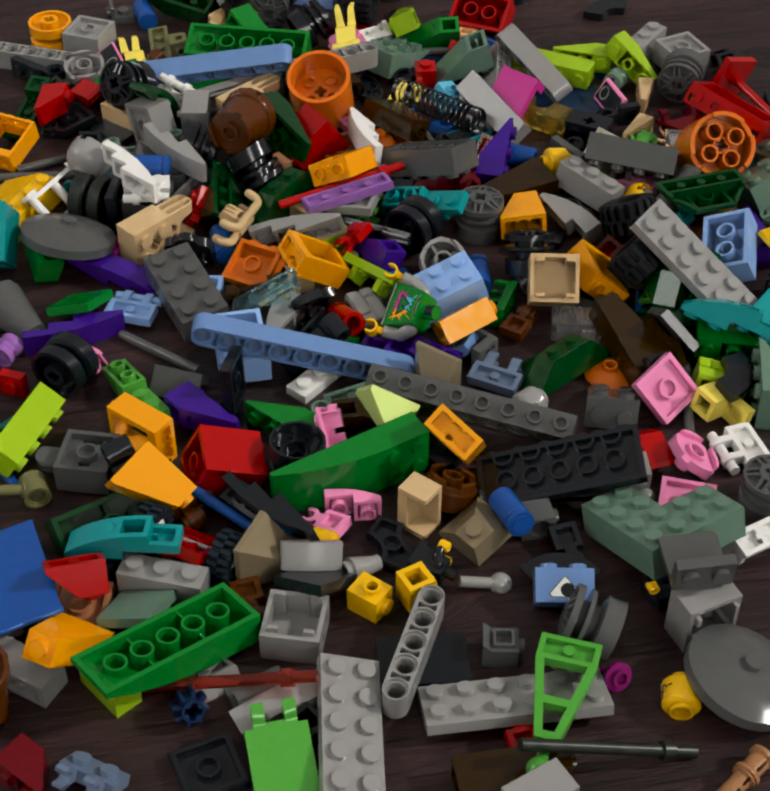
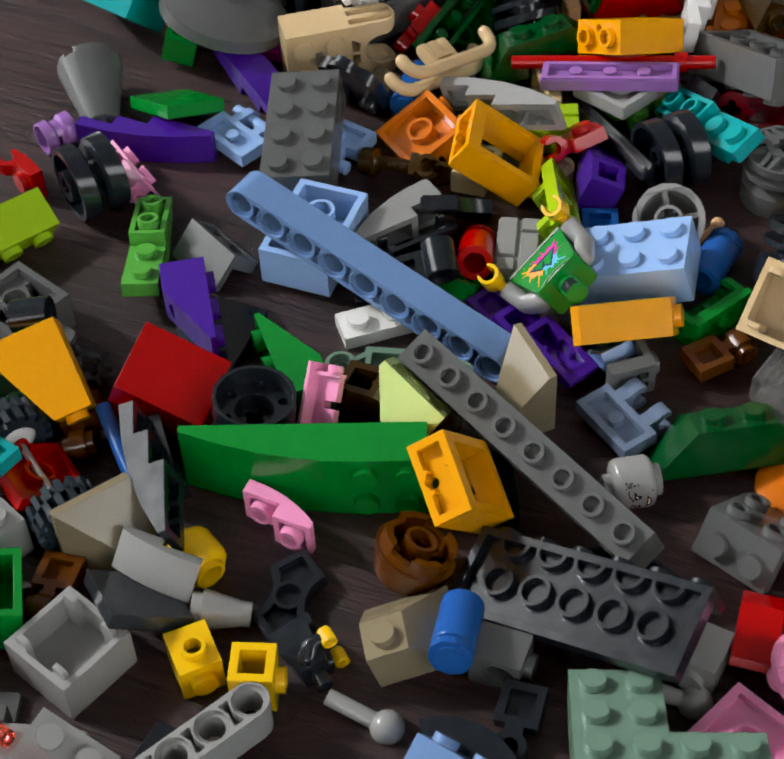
camera: 35 degrees right, 5 degrees up
light orange window [106,392,178,462] -> none
dark grey bar [118,330,202,374] -> none
black tile [219,346,246,415] -> none
clear light blue plate [231,267,301,312] -> none
bright pink plate [302,507,353,538] -> none
tan panel [397,471,442,540] -> none

